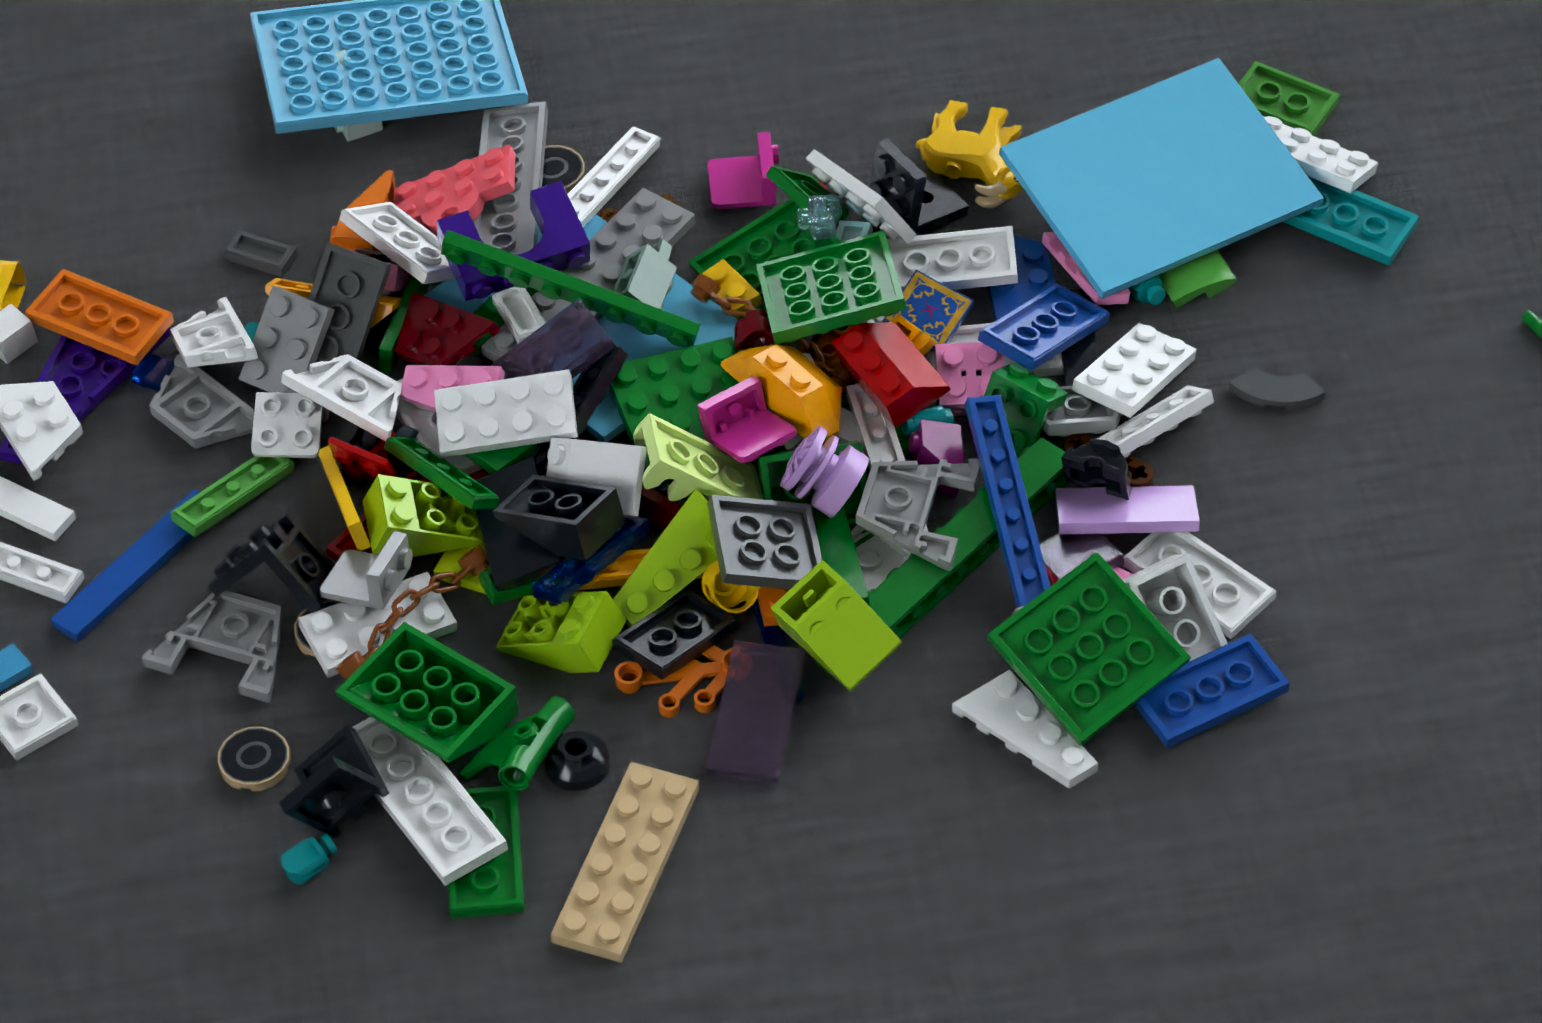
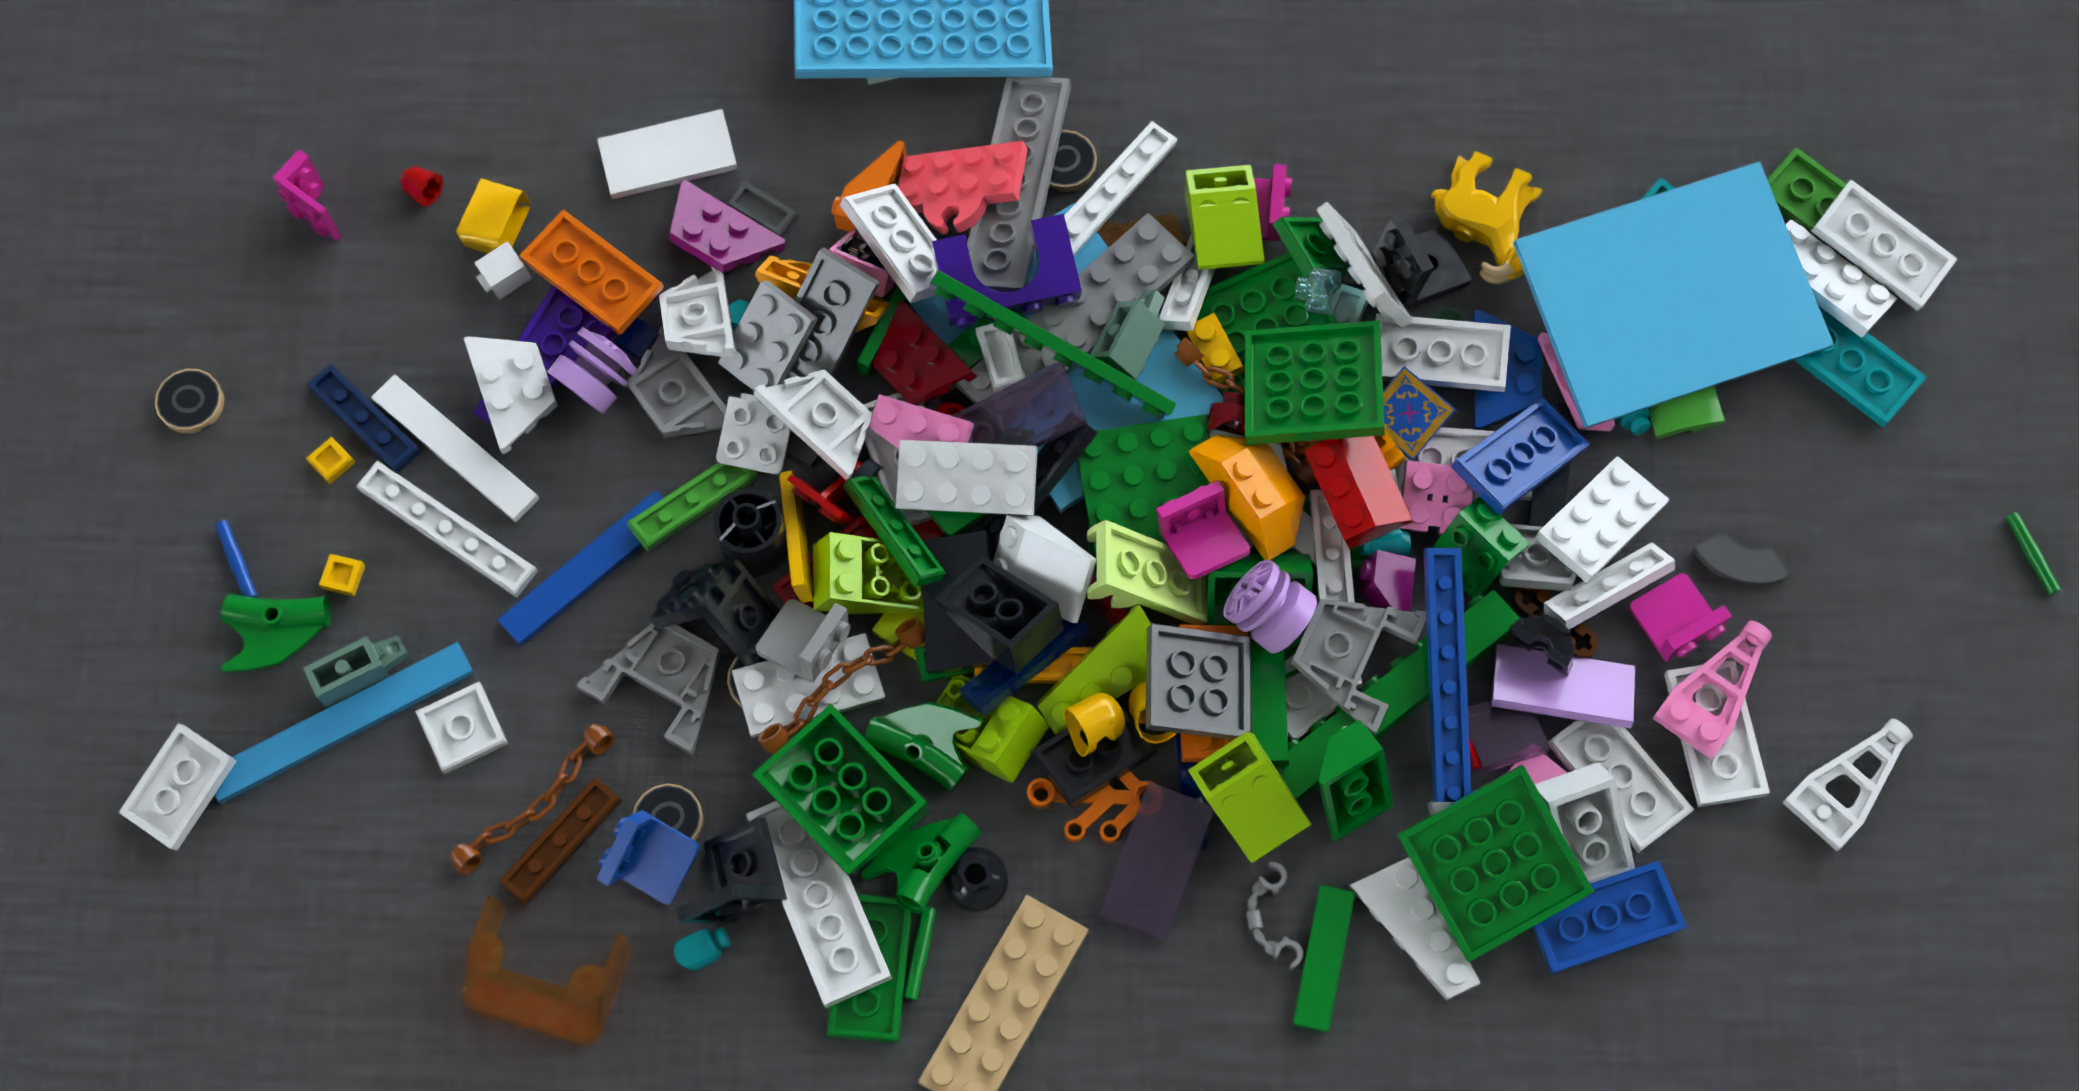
camera: 10 degrees right, 20 degrees up
none -> dark orange piece [450,723,615,876]
none -> clear orange windscreen [464,895,632,1046]
none -> reddish brown tile [498,776,622,906]
none -> lavender wheel [547,327,638,415]
none -> blue bracket [596,810,700,904]
none -> white tile [597,109,738,199]
none -> wing [669,179,786,273]
none -> black cylinder [713,489,788,578]
none -> green pin [865,702,982,792]
none -> green piece [903,907,937,1001]
none -> yellow helmet [1063,693,1126,757]
none -> white plate [1159,234,1216,331]
none -> lime slope [1185,165,1264,270]
none -> light grey piece [1246,862,1303,971]
none -> green tile [1292,884,1355,1034]
none -> green slope [1318,720,1394,842]
none -> dark pink bracket [1629,573,1732,662]
none -> bright pink plate [1652,621,1772,760]
none -> white plate [1664,660,1770,807]
none -> white plate [1782,718,1913,851]
none -> white plate [1811,180,1957,311]

